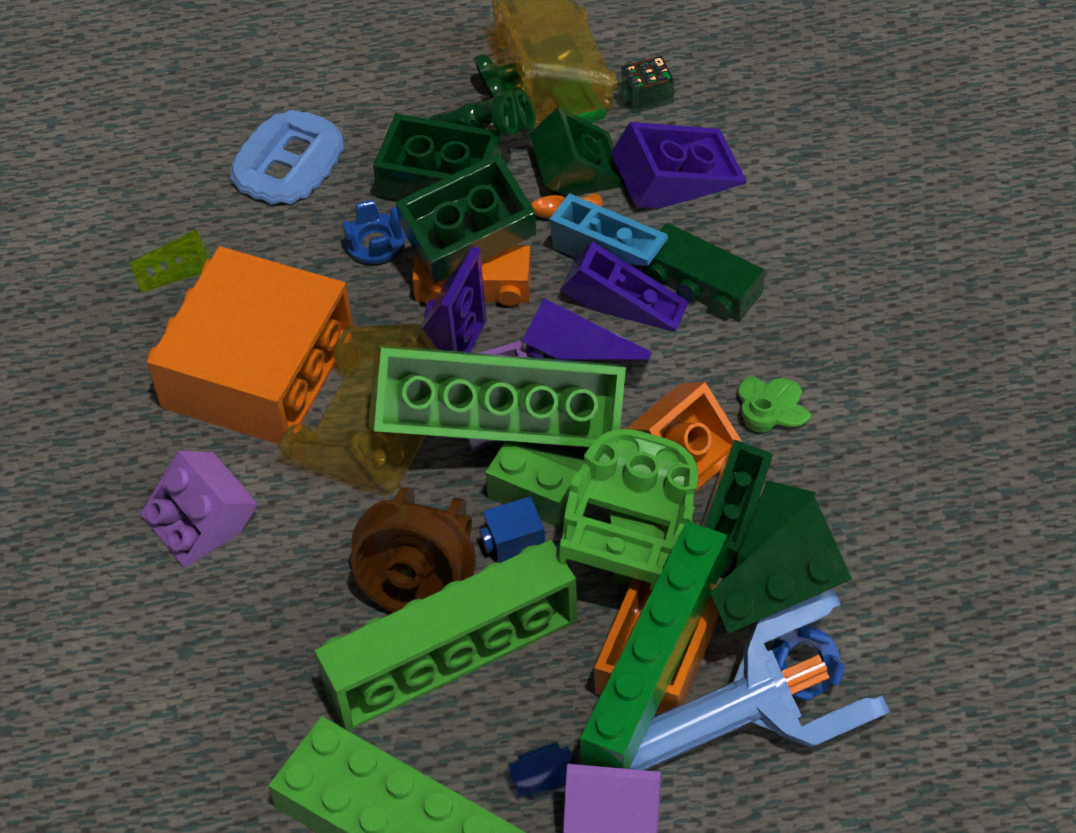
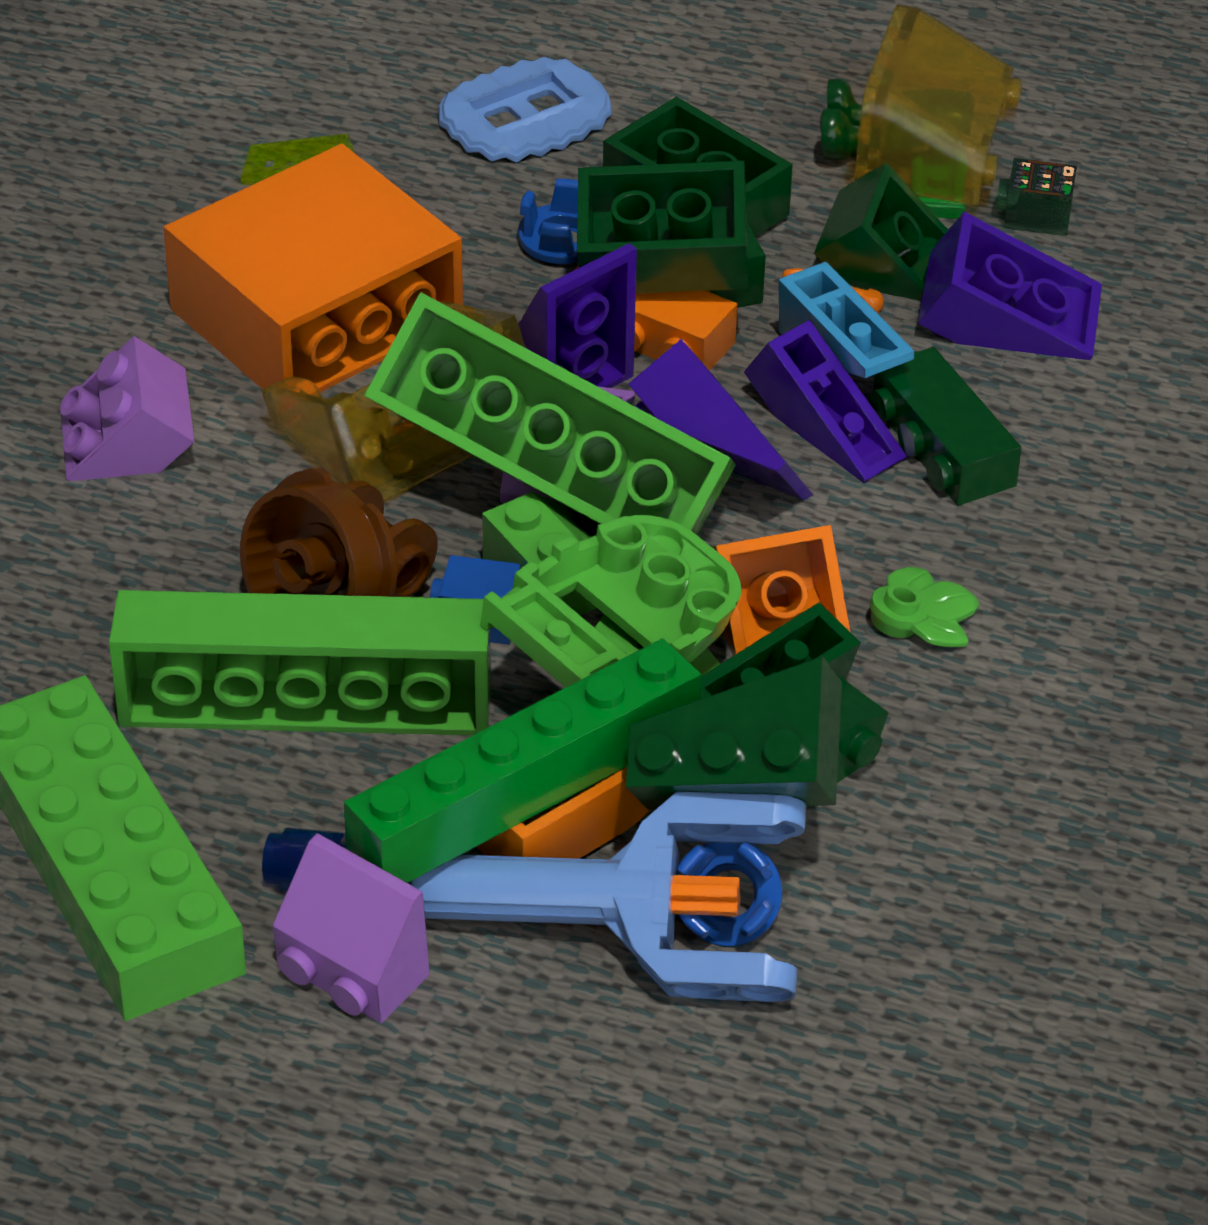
camera: 25 degrees right, 10 degrees down
dark green piece [429,89,536,136] -> none

